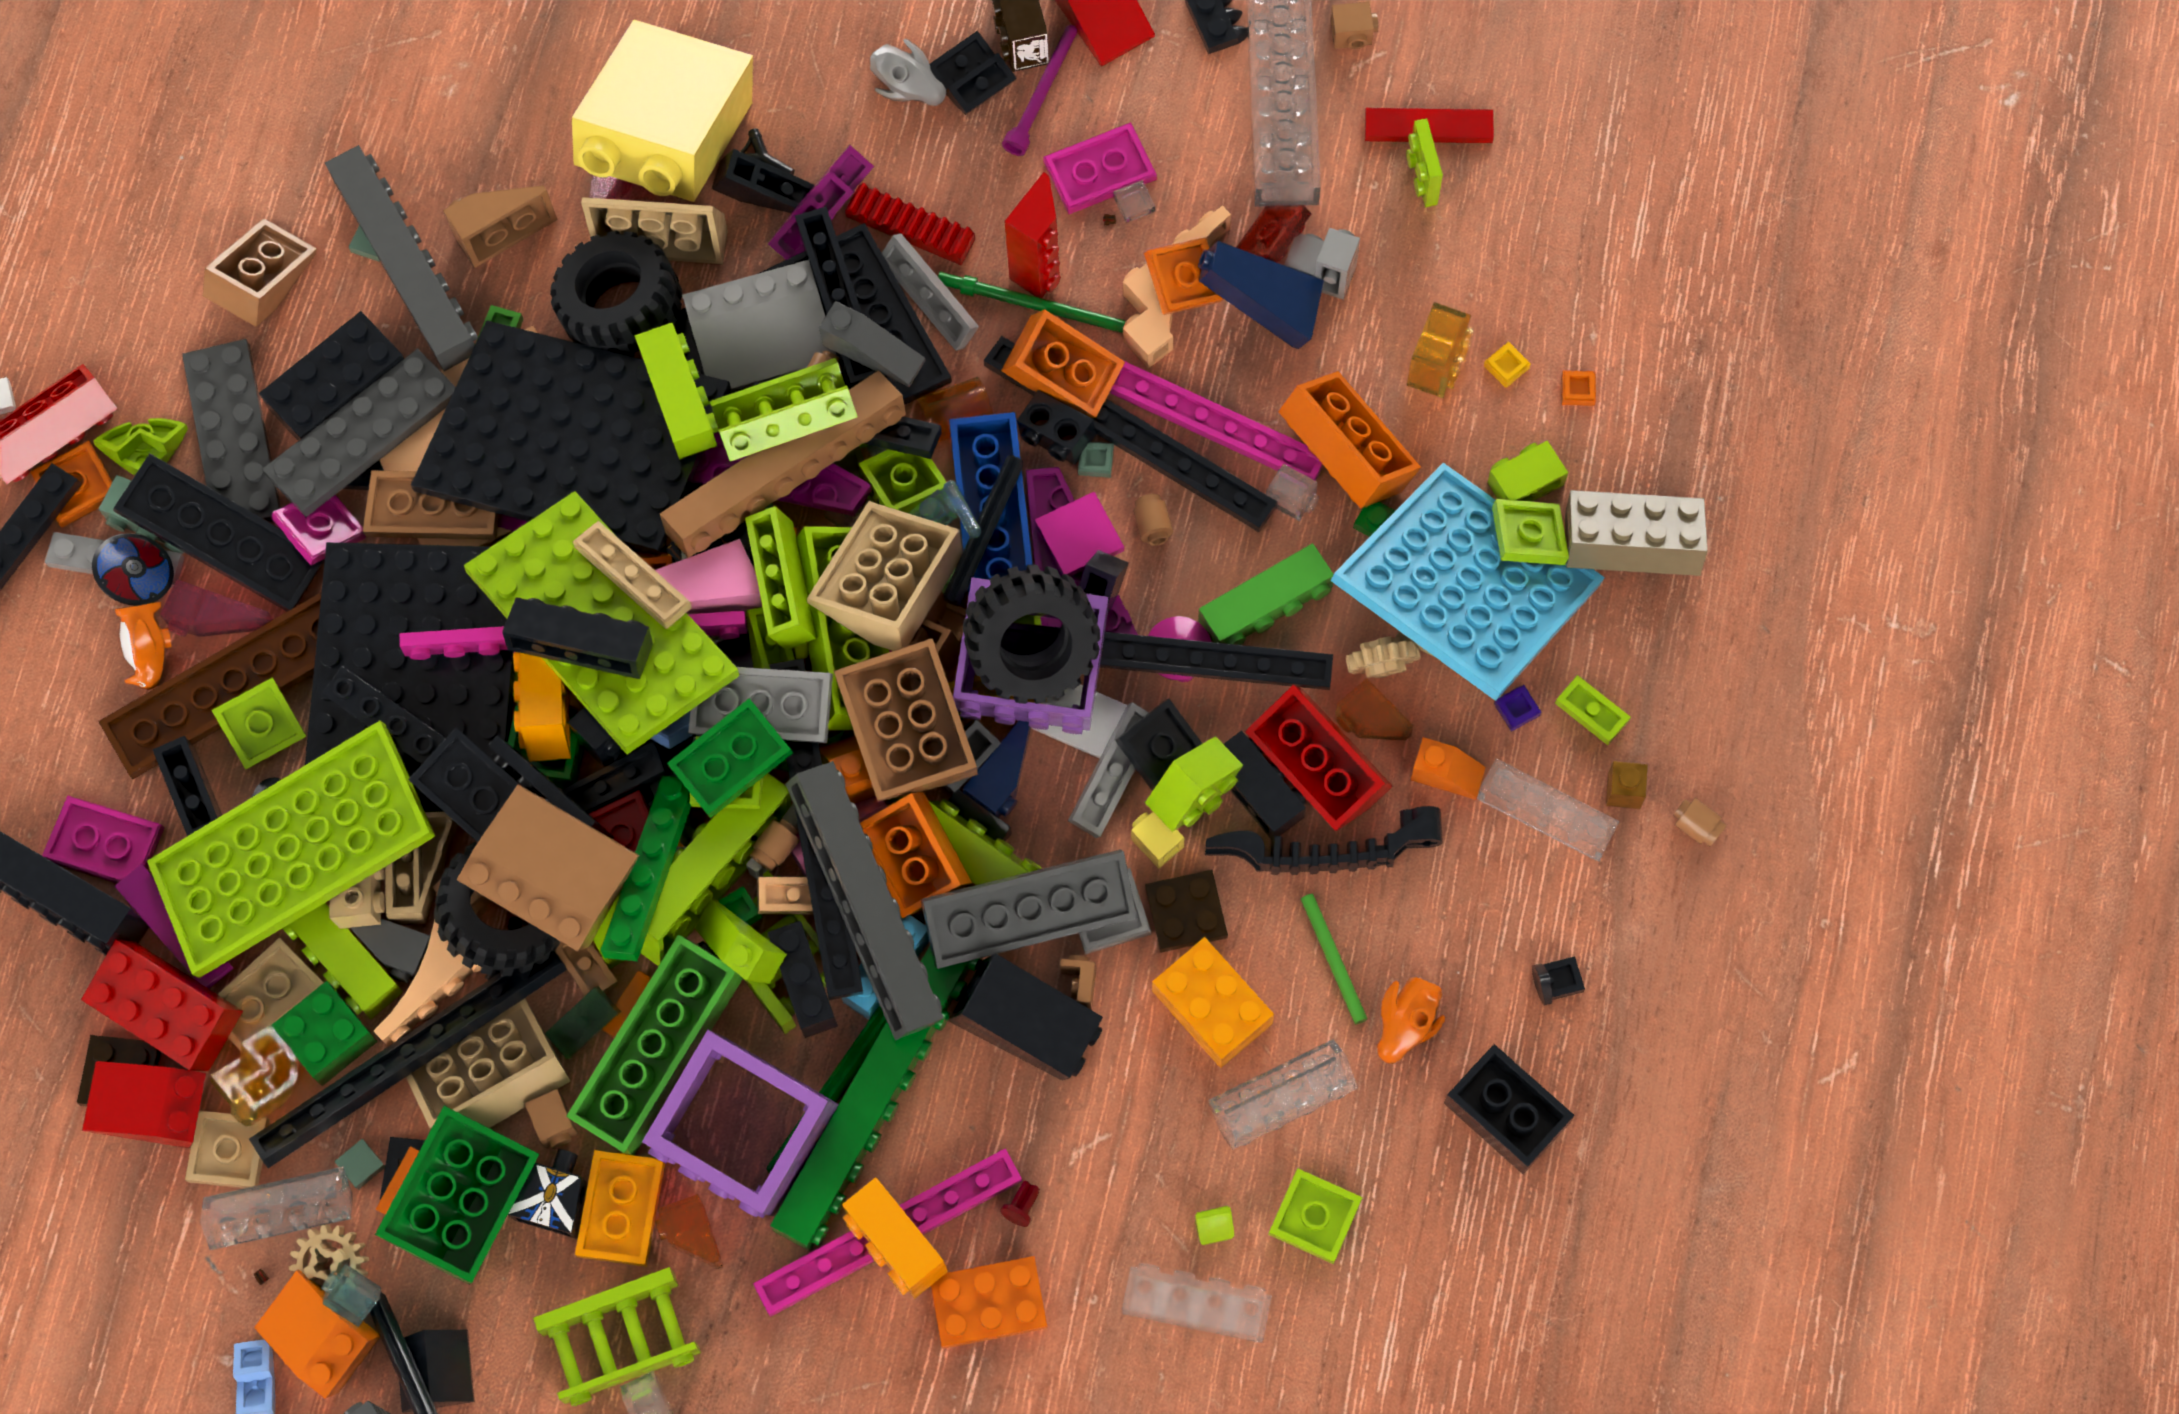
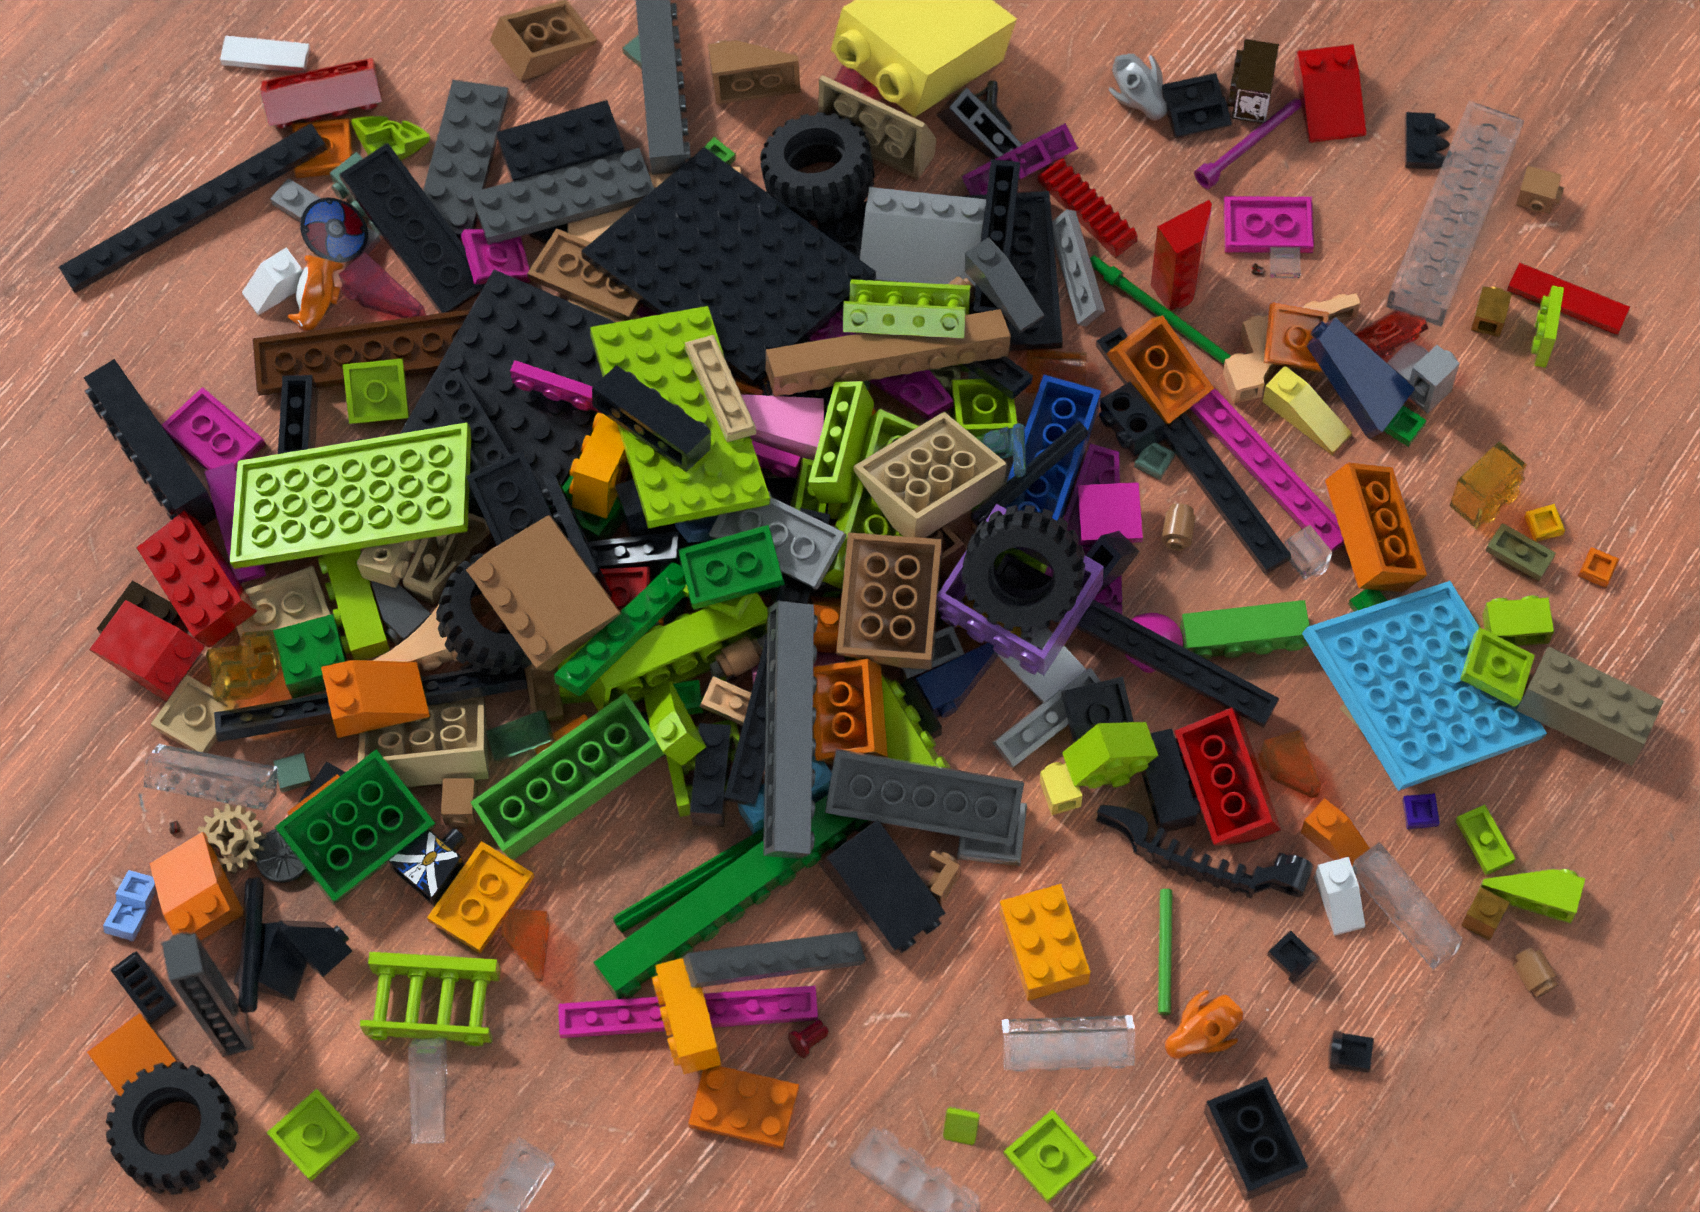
camera: 25 degrees right, 5 degrees down
clear light blue brick [321,1264,381,1327] -> none
lime brick [635,323,719,459] -> none
medium lavender window [642,1030,839,1218] -> none
dark brown plate [1145,870,1228,953] -> none
tan gear [1345,636,1421,679] -> none
none -> white slope [242,247,303,316]
none -> dark grey wheel [255,829,306,883]
none -> black slope [275,920,352,977]
none -> orange slope [321,660,430,738]
none -> dark grey plate [683,931,866,988]
none -> light yellow slope [1263,366,1352,455]
none -> black tile [1267,930,1320,984]
none -> white slope [1314,857,1365,936]
none -> green plate [1384,405,1427,447]
none -> pearl gold brick [1471,286,1512,337]
none -> lime slope [1478,869,1586,923]
none -> olive plate [1486,523,1556,581]

